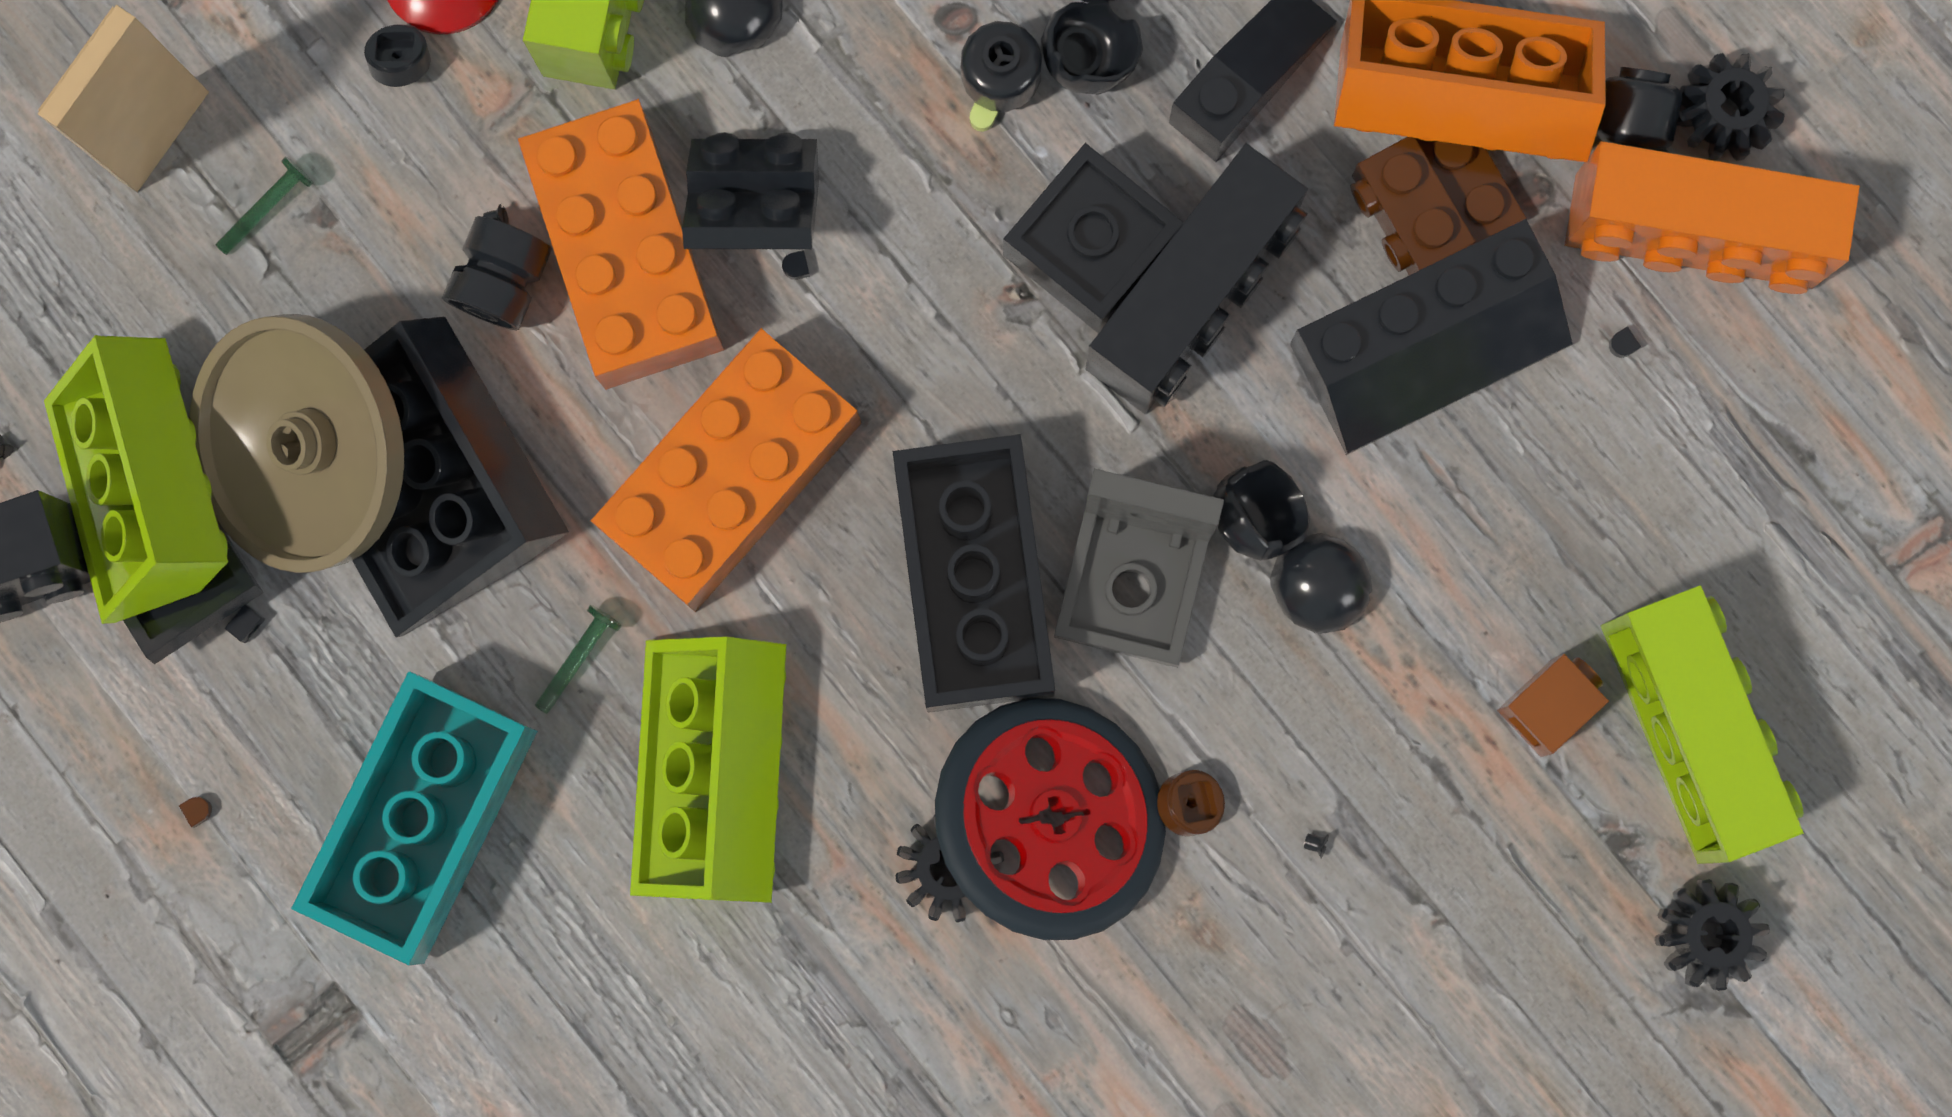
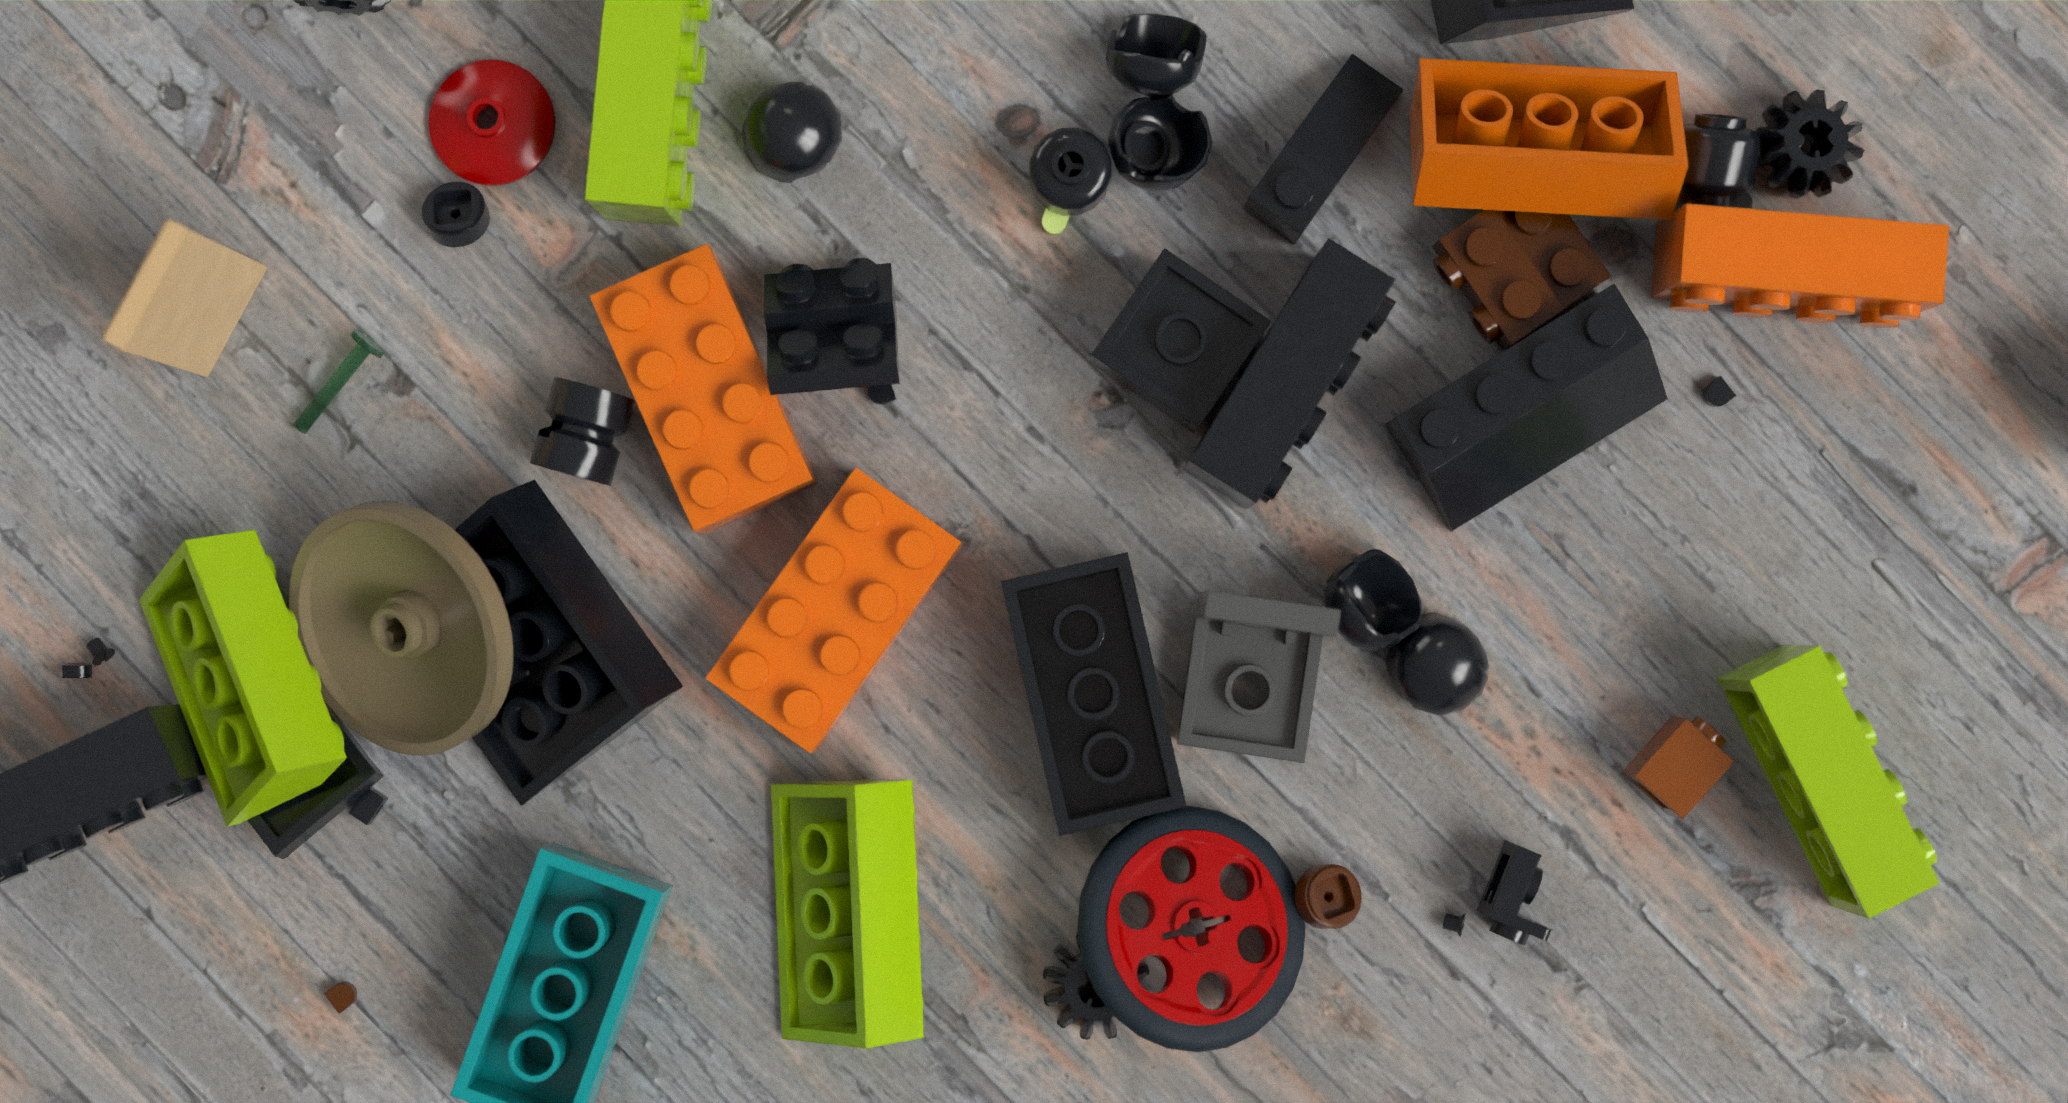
camera: 10 degrees left, 5 degrees up
black piece [483,204,509,224] -> none
clear green pin [535,604,622,714] -> none
black gear [1655,879,1770,991] -> none
none -> black bracket [1477,840,1552,945]

